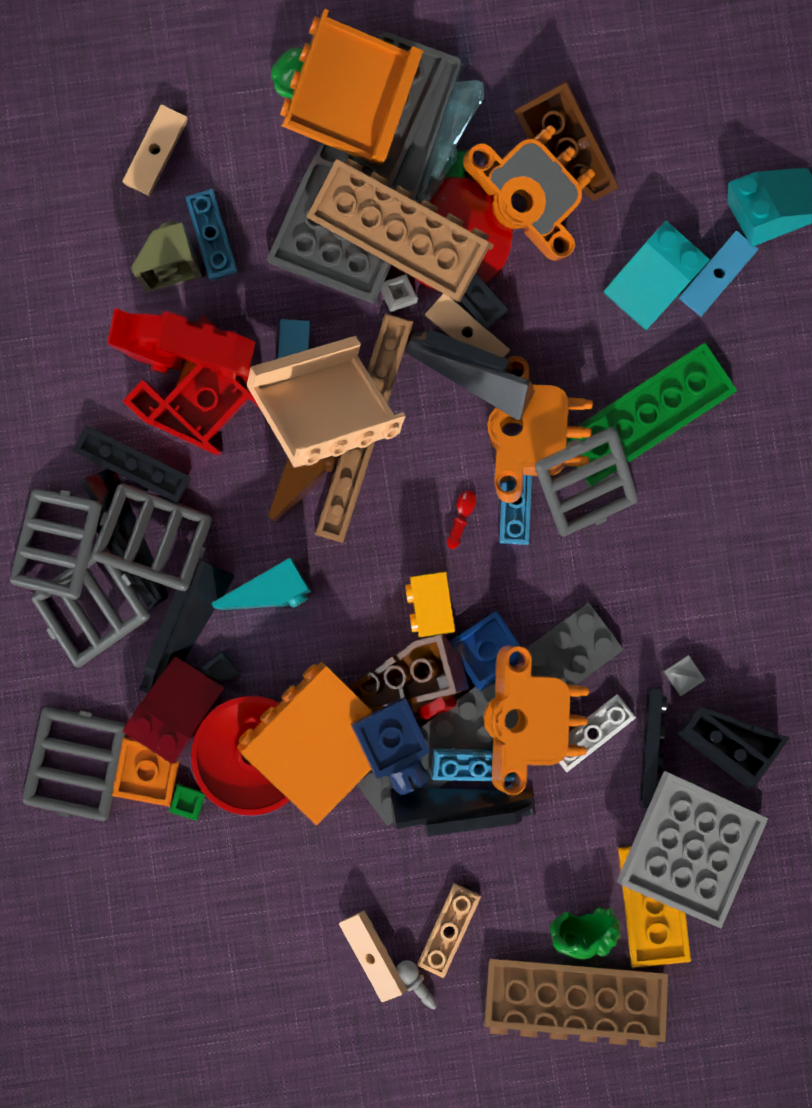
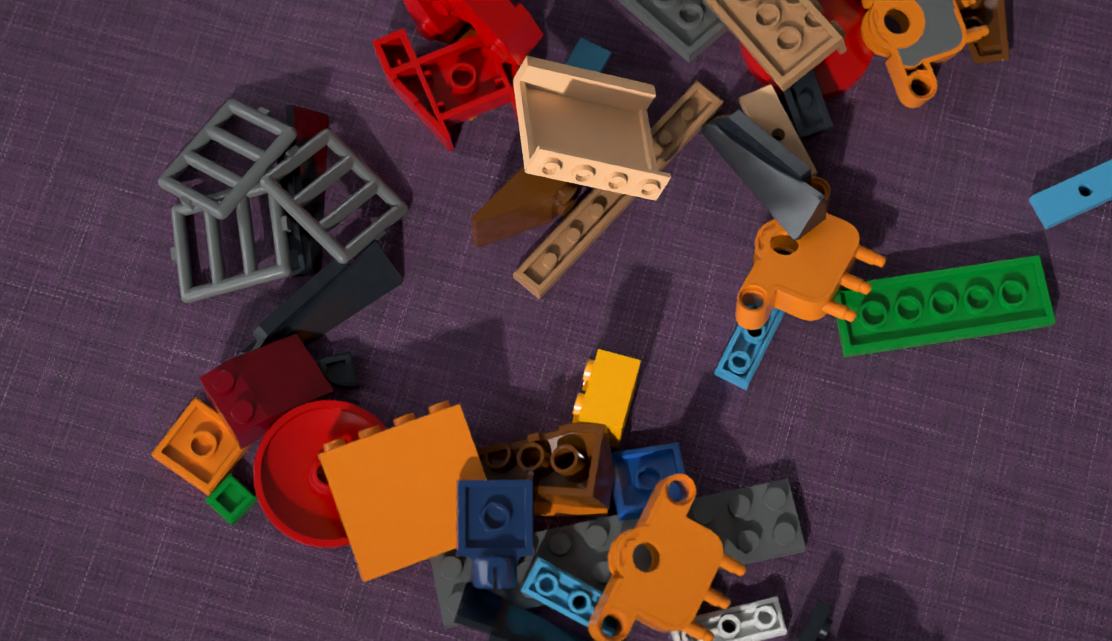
camera: 20 degrees right, 15 degrees down
dark grey bar [22,707,127,821] -> none
black plate [73,425,192,503] -> none
teal slope [211,558,311,610] -> none
light grey tile [381,274,418,312] -> none
red tile [417,695,457,719] -> none
red piece [446,491,477,549] -> none
dark grey bar [535,427,638,537] -> none
teal slope [603,221,710,331] -> none
light grey tile [663,655,705,696] -> none

